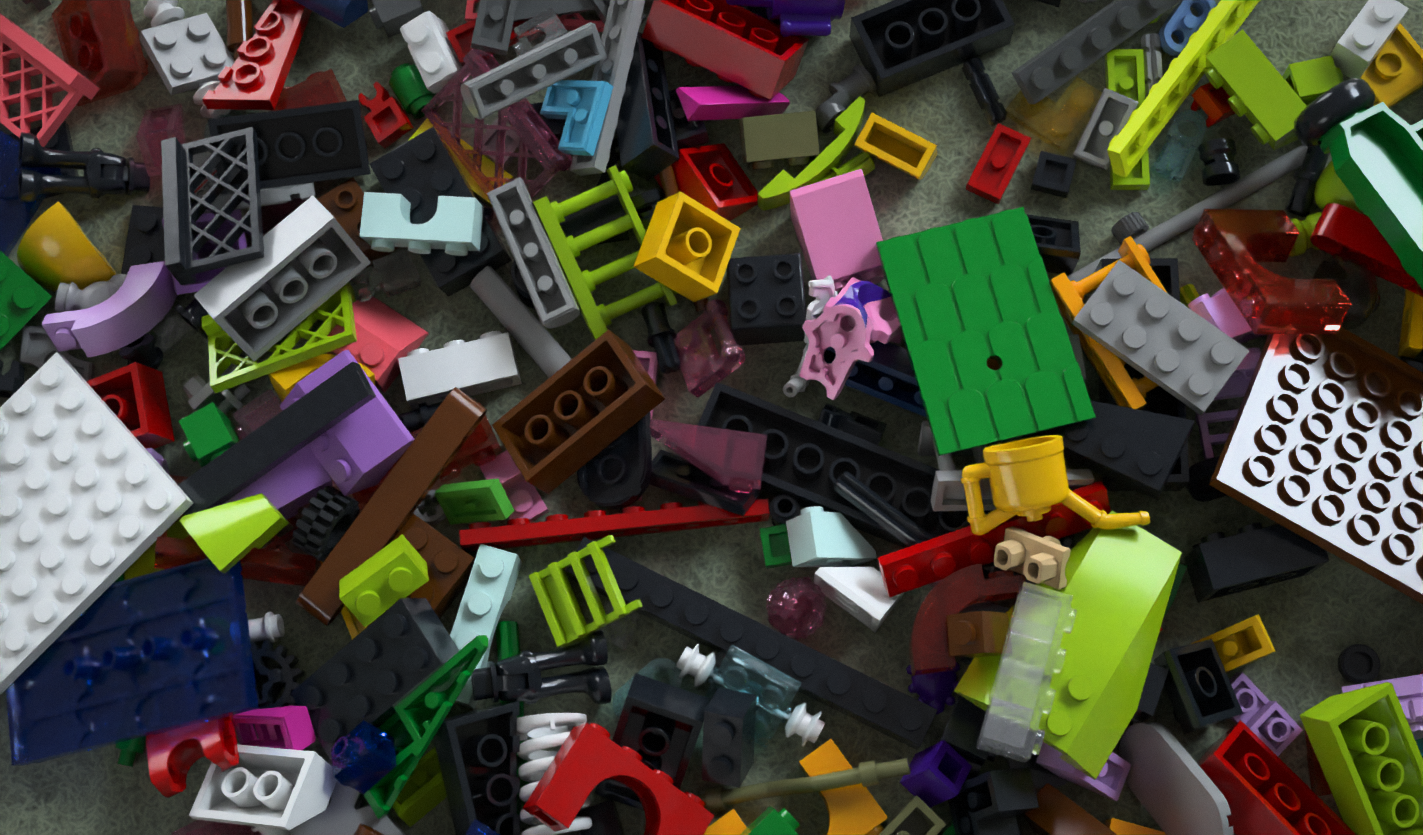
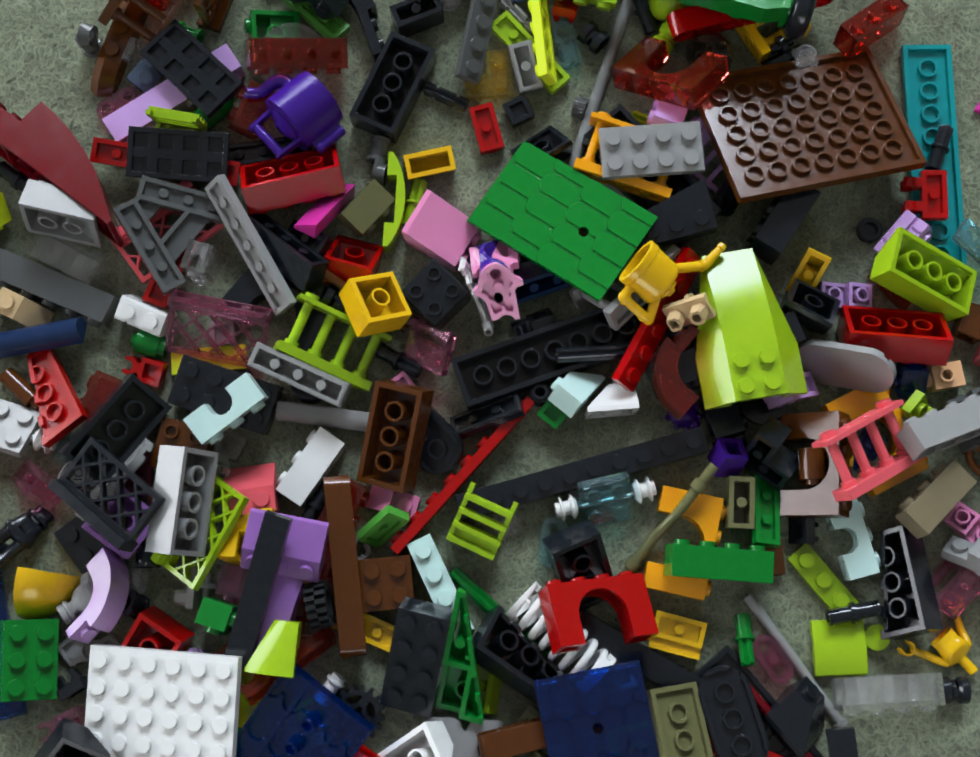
camera: 45 degrees left, 5 degrees up
dark pink slope [232,706,316,750] -> none
clear blue brick [331,720,397,794] -> none
lime brick [339,534,429,627] -> none
light grey brick [461,22,607,120] -> none
black piece [471,630,612,705] -> none
medium azure tile [540,80,614,156] -> none
clear pink slope [649,419,767,493] -> none
black brick [702,688,757,788] -> none
clear pink piece [766,577,827,640] -> none
reddish brown brick [947,611,1011,658] -> none
clear brick [976,582,1077,763] -> none

